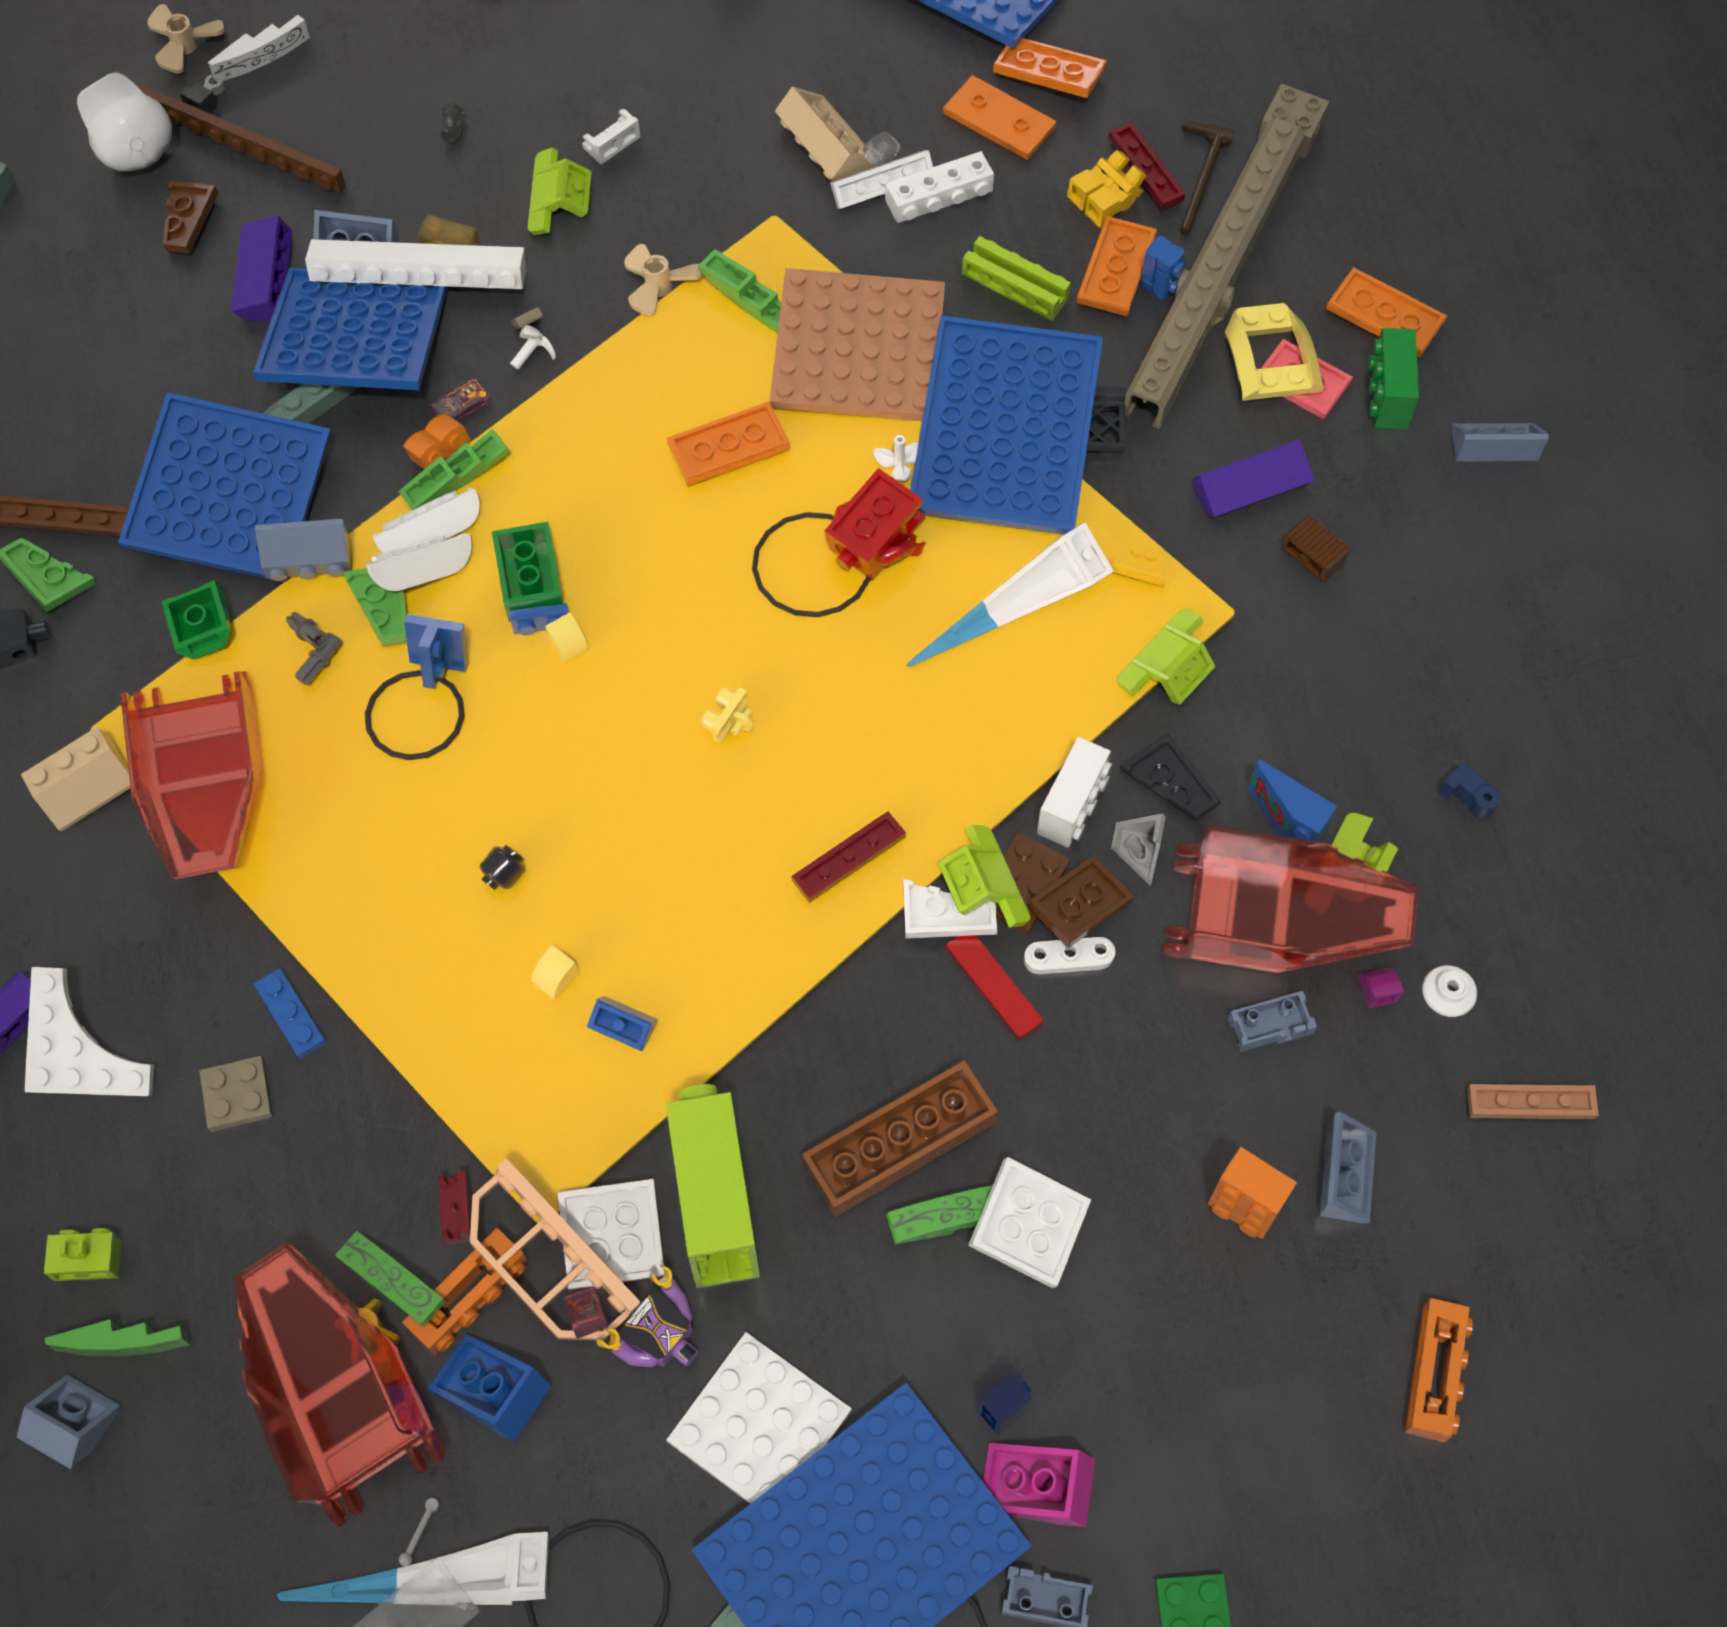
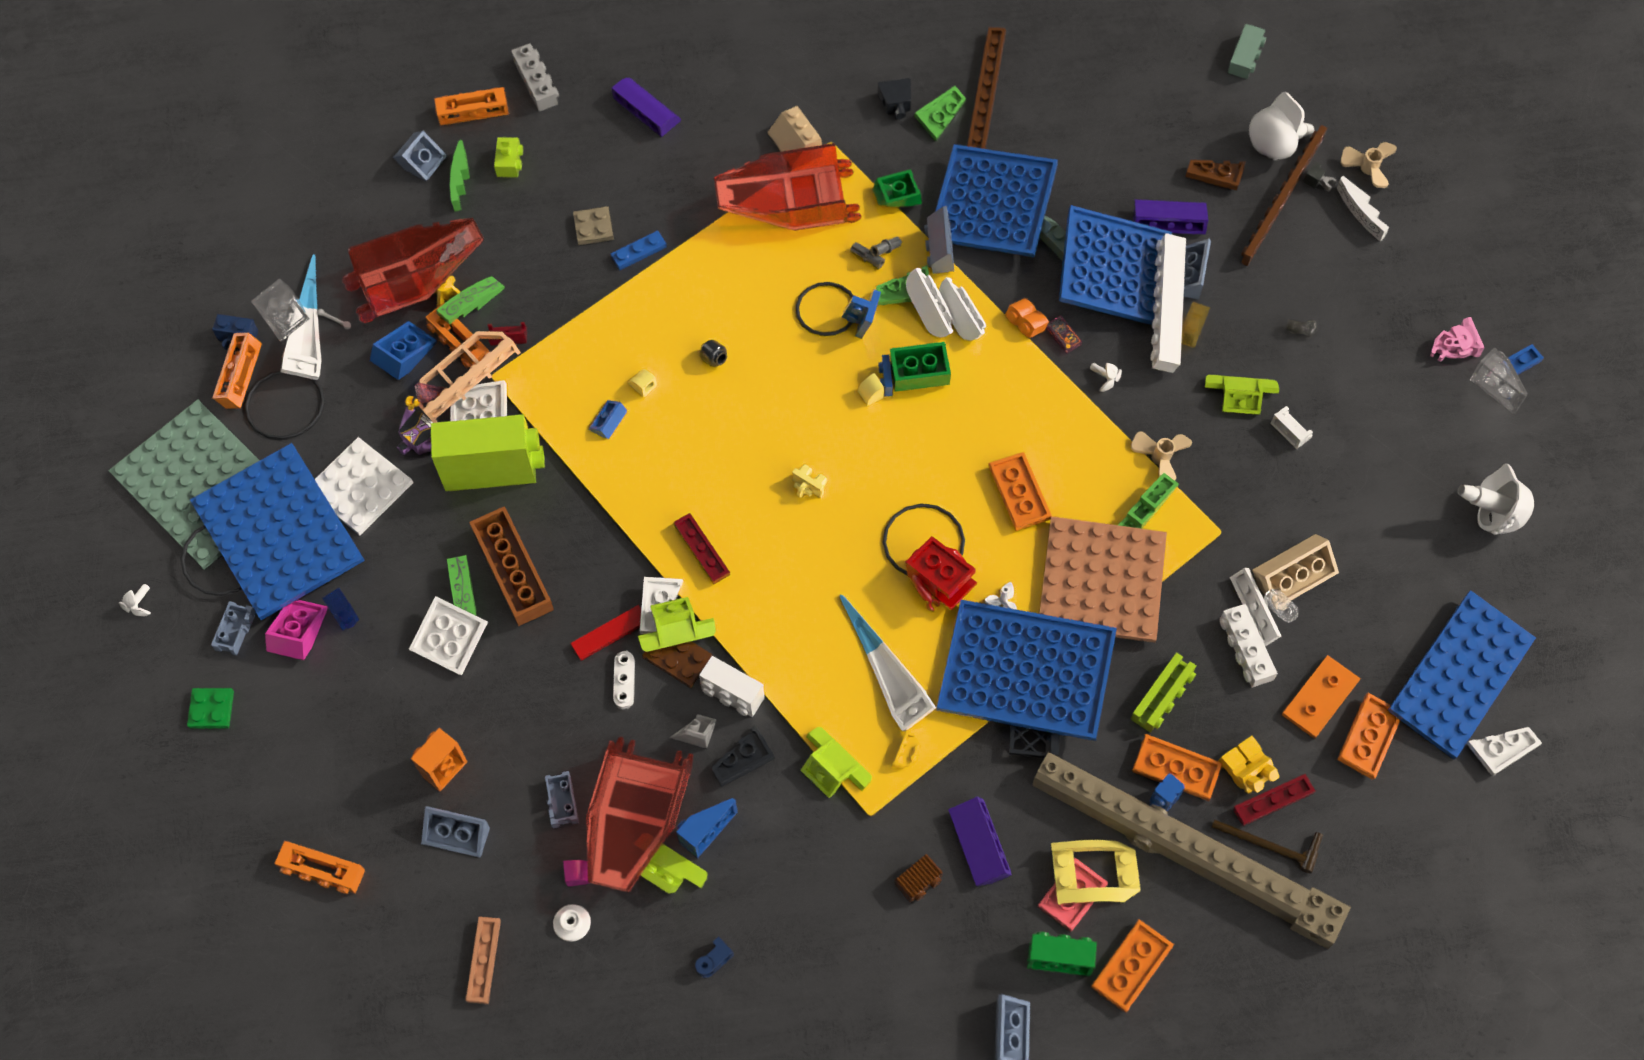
camera: 95 degrees right, 0 degrees up
white plate [24,967,154,1096] -> none
bright green slope [398,429,511,510] -> none
dark tan tile [510,307,543,330] -> none
reddish brown plate [1027,855,1135,948] -> none

